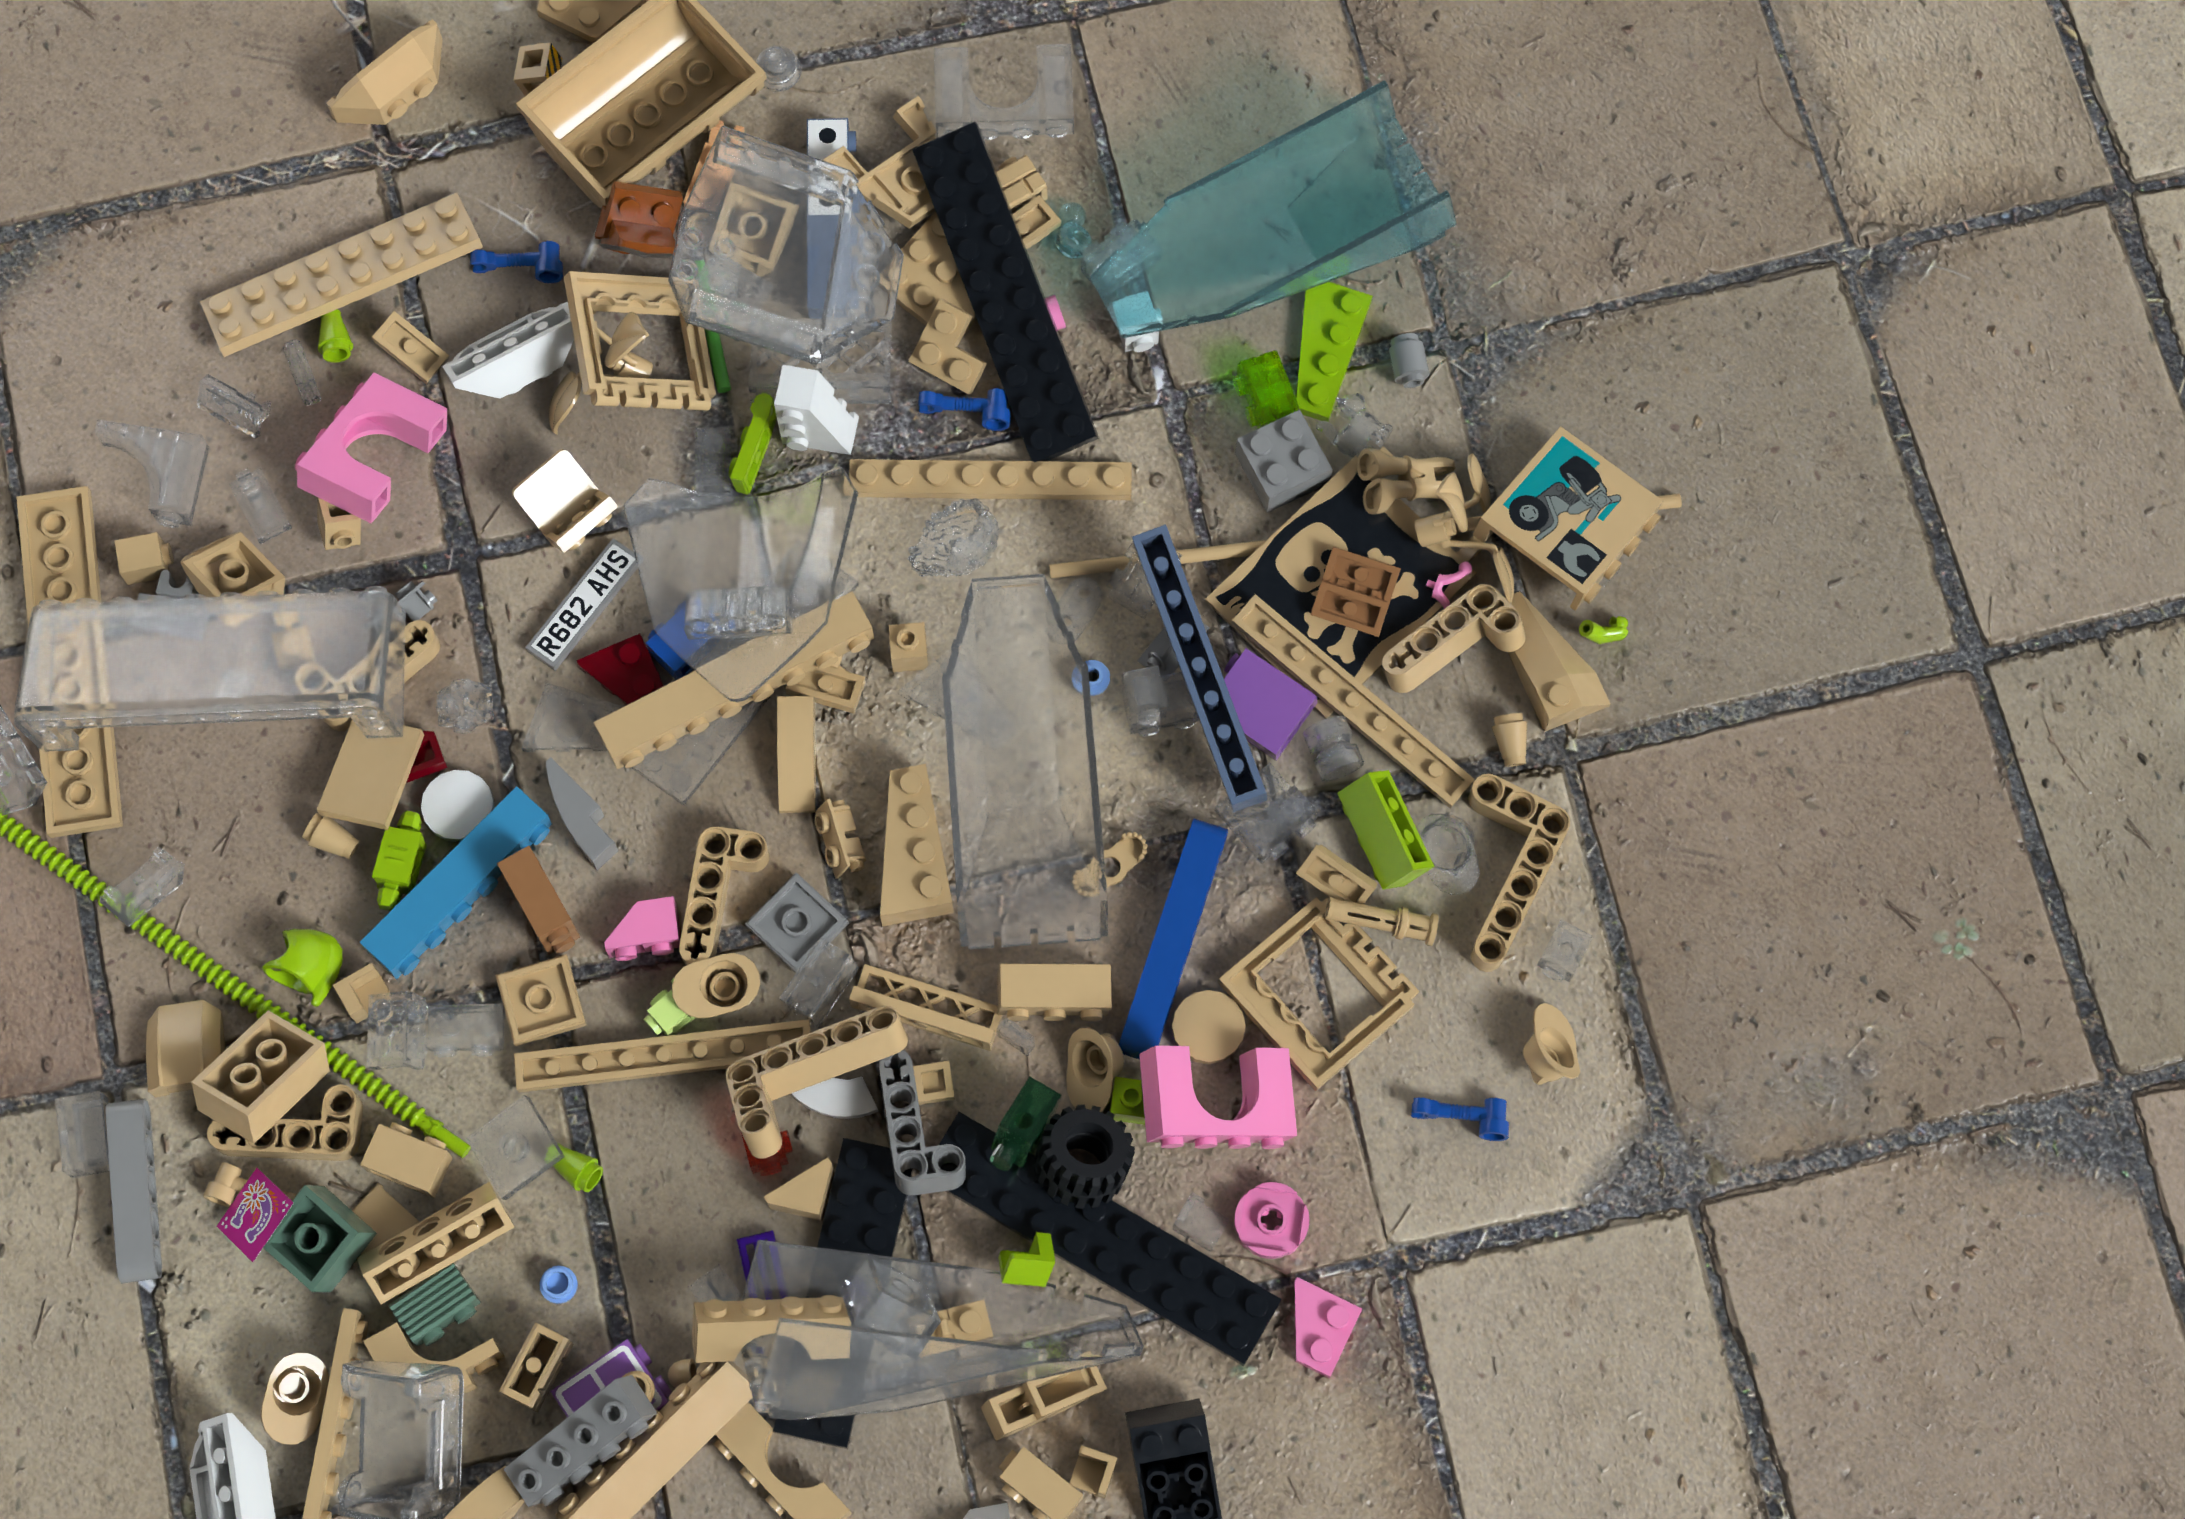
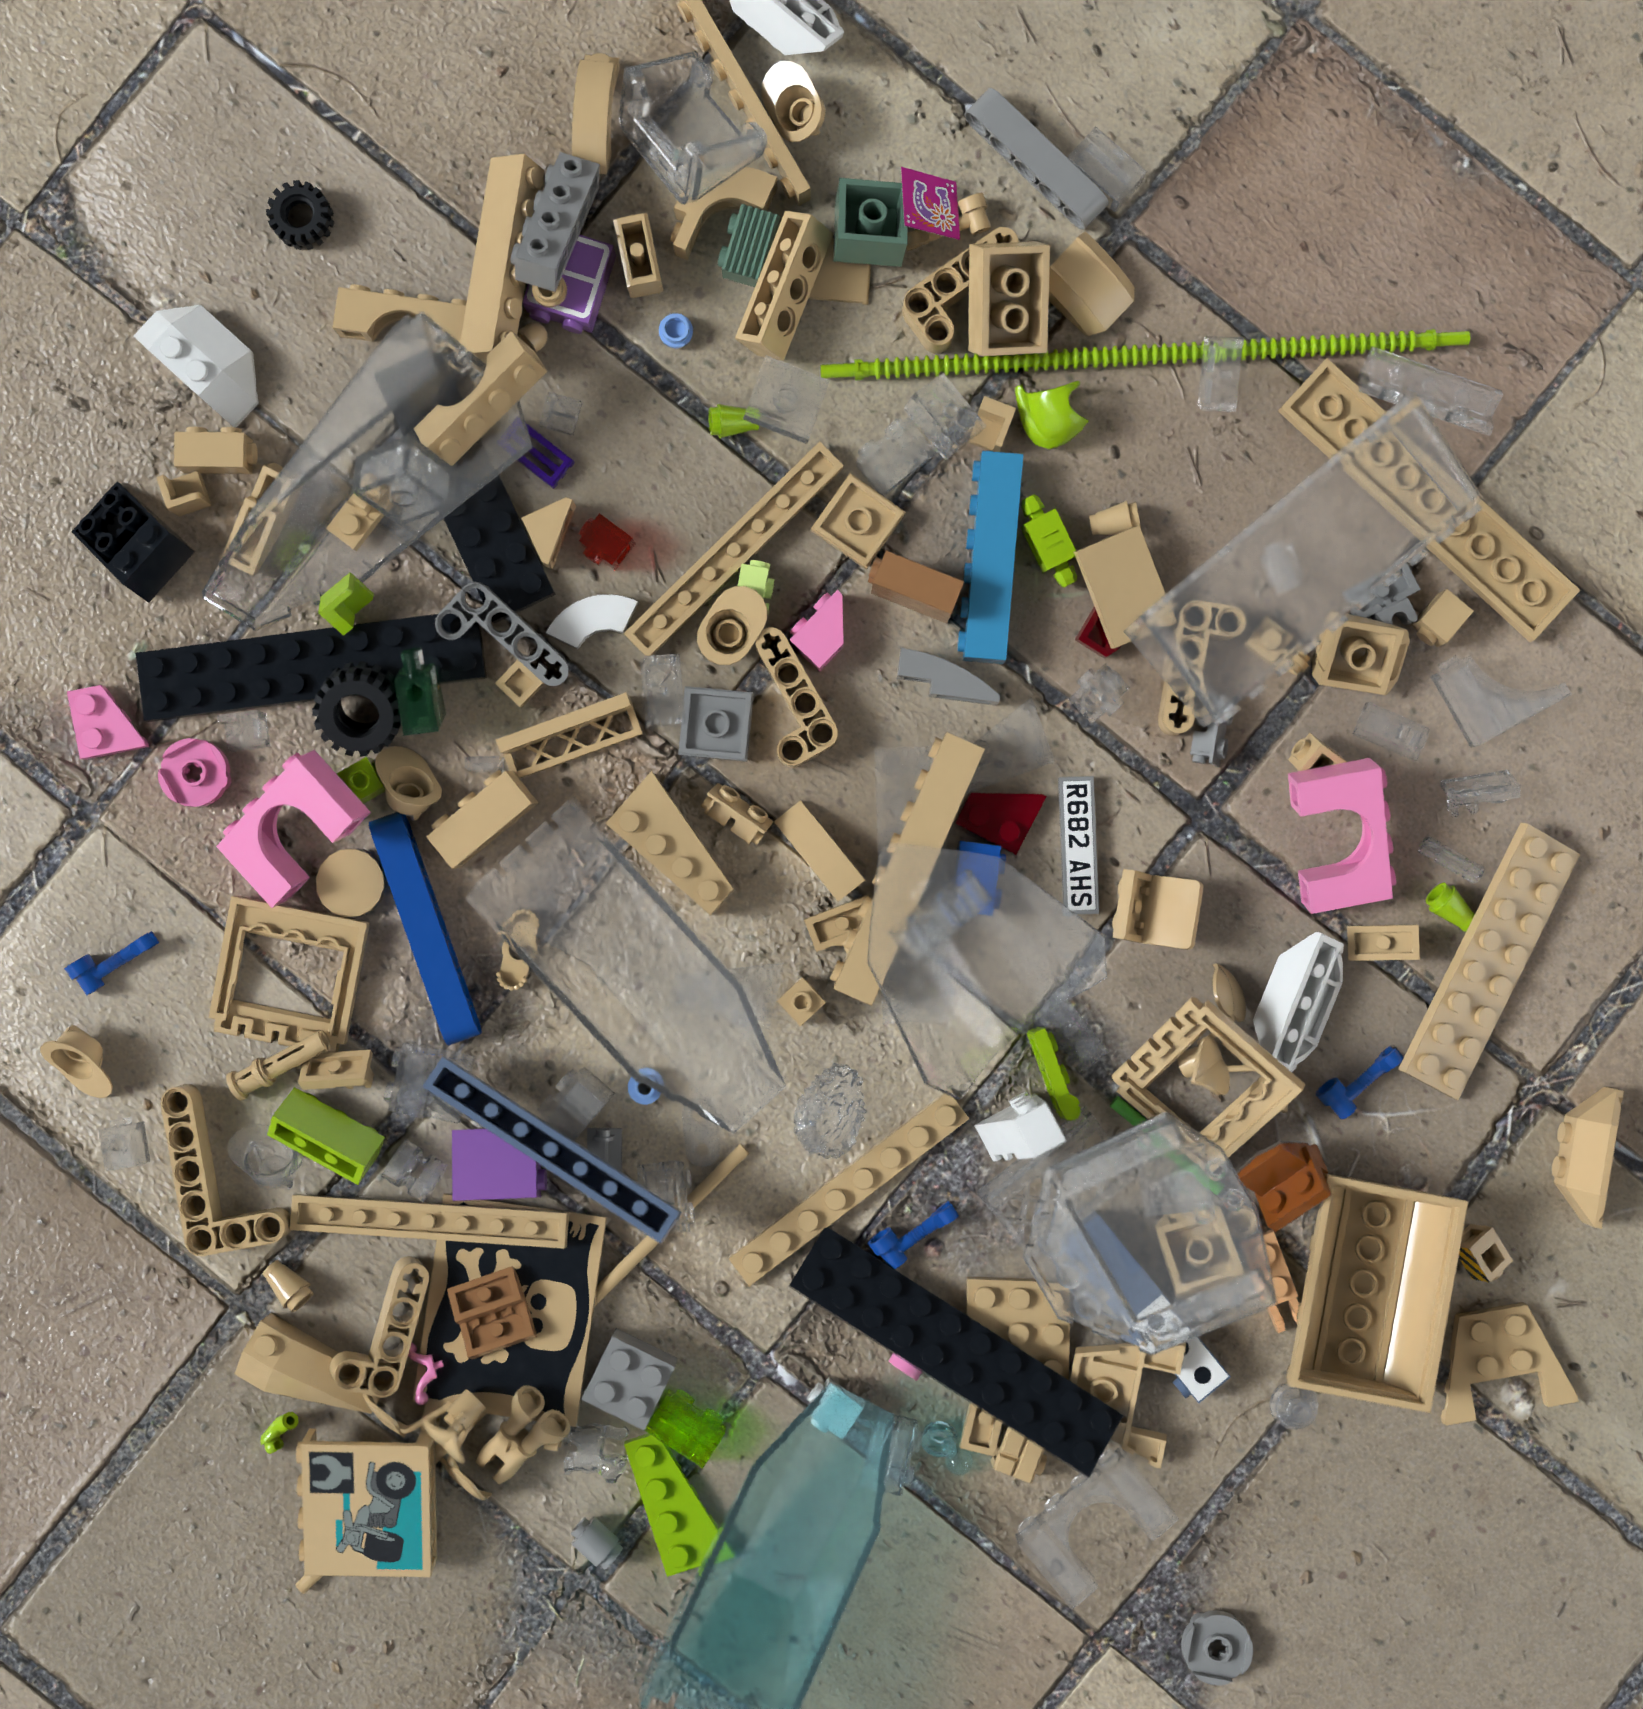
camera: 140 degrees right, 15 degrees up
tan brick [360,1122,453,1198] -> none
white tile [421,770,494,842] -> none
tan beam [726,1006,908,1159] -> none
tan plate [908,299,987,394] -> none

